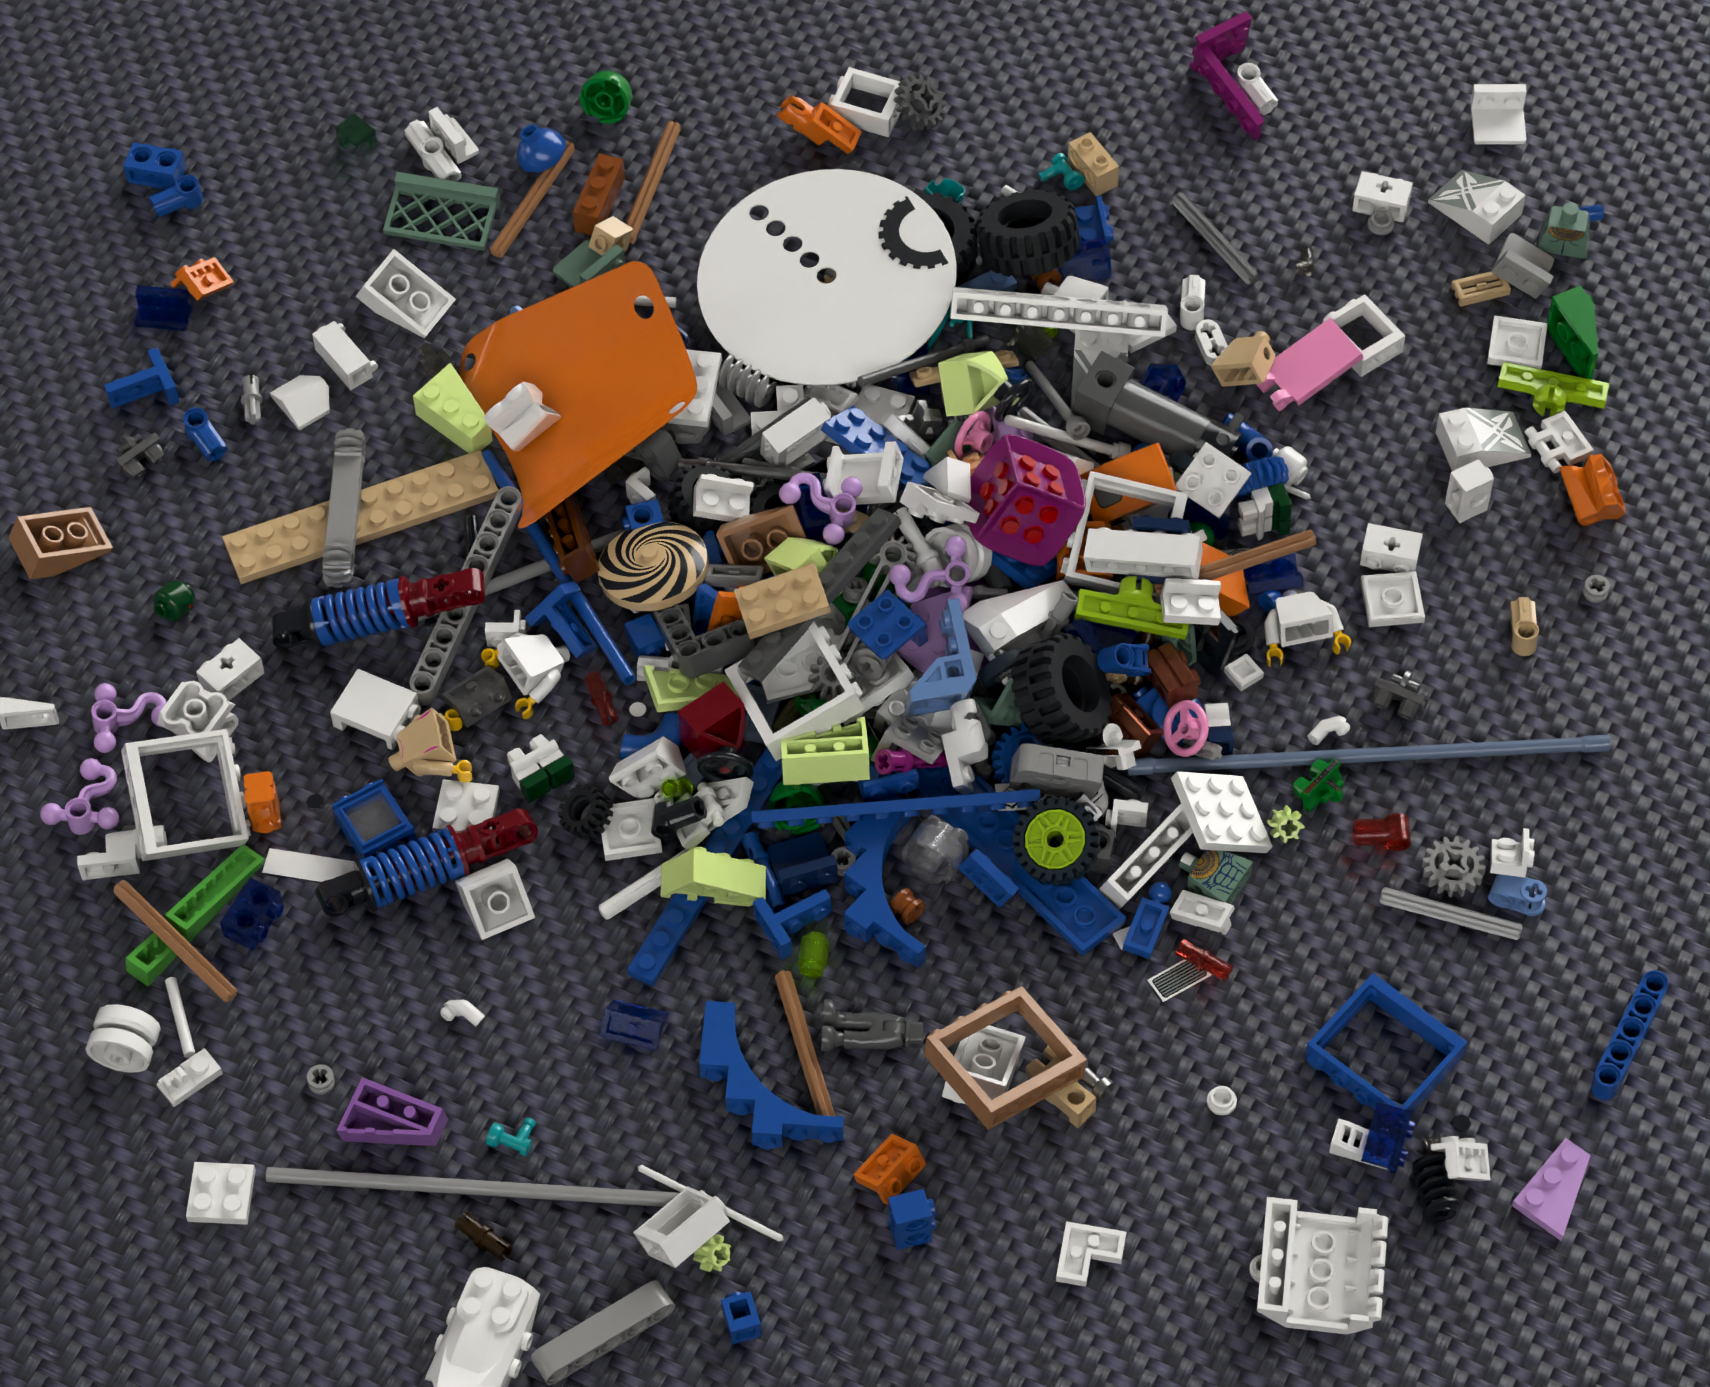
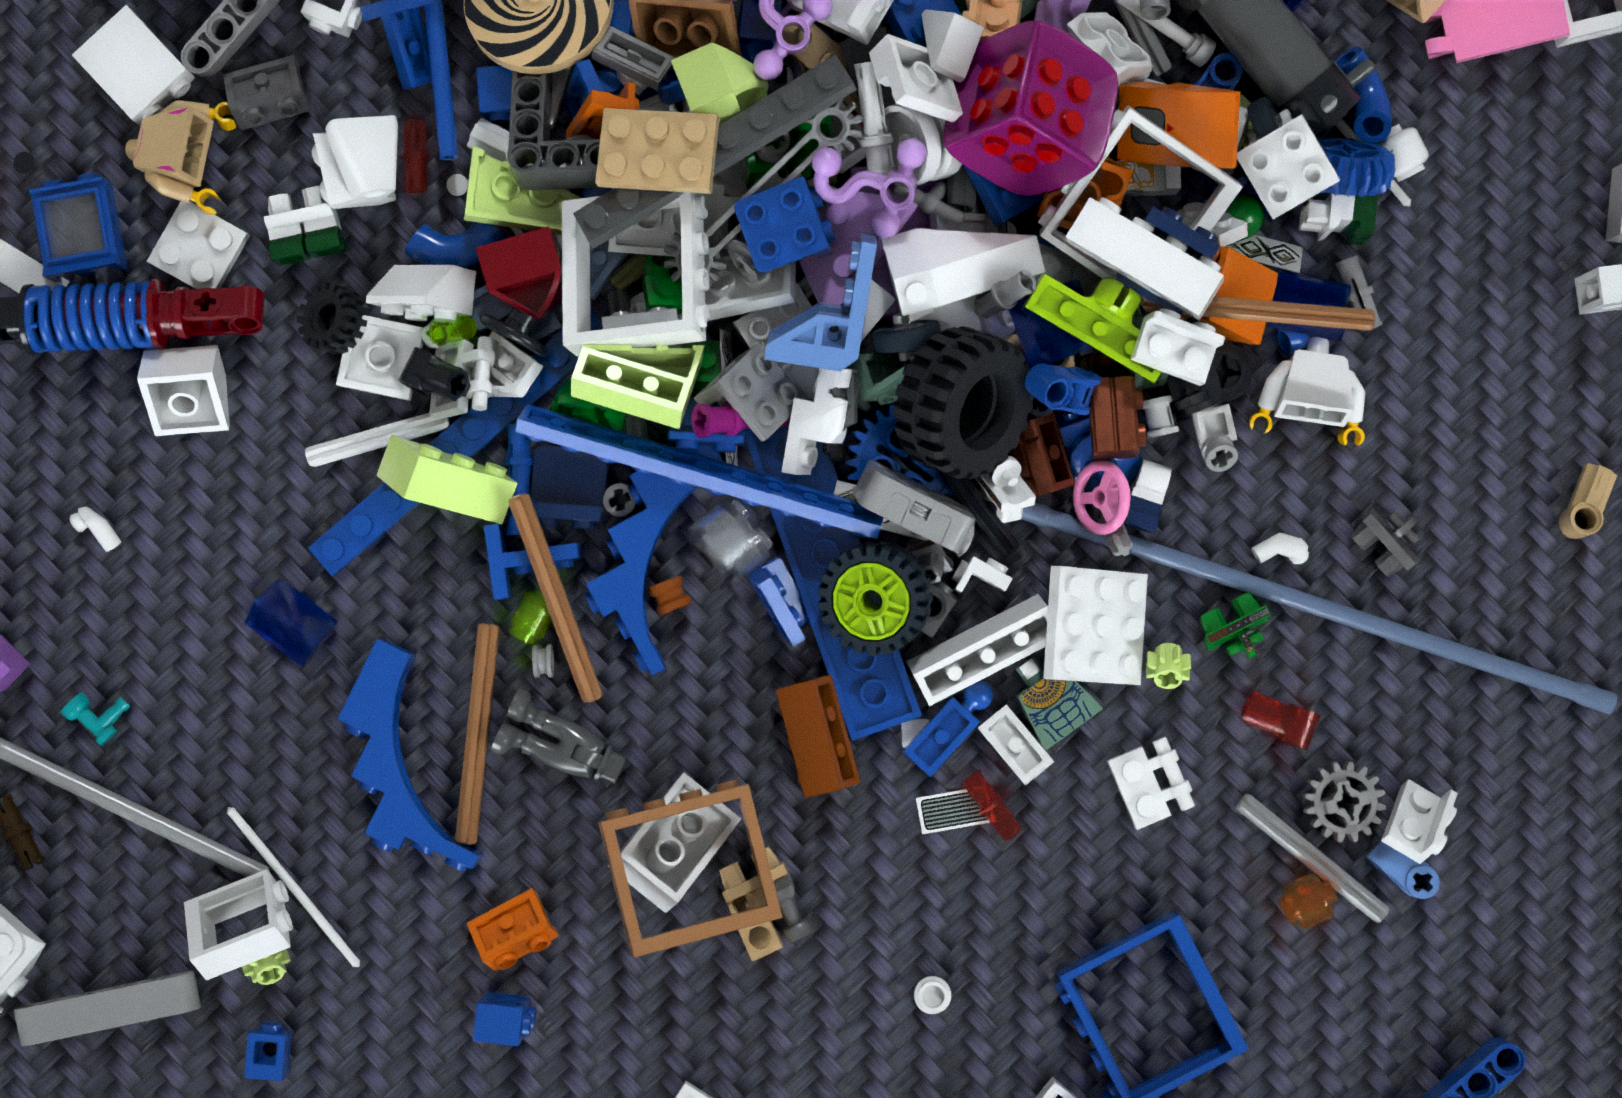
camera: 20 degrees right, 30 degrees up
white torso [481,633,570,719] -> none
white brick [1360,523,1423,573] -> none
white plate [1360,571,1425,627] -> none
none -> white piece [312,115,398,209]
none -> medium nougat axle [509,494,603,703]
none -> light grey bush [532,644,554,678]
none -> dark orange brick [776,674,860,798]
none -> white plate [1107,737,1195,830]
none -> white bush [1143,395,1179,439]
none -> light grey bush [1201,434,1238,472]
none -> clear orange head [1278,874,1338,929]
none -> light grey pin [1335,255,1383,333]

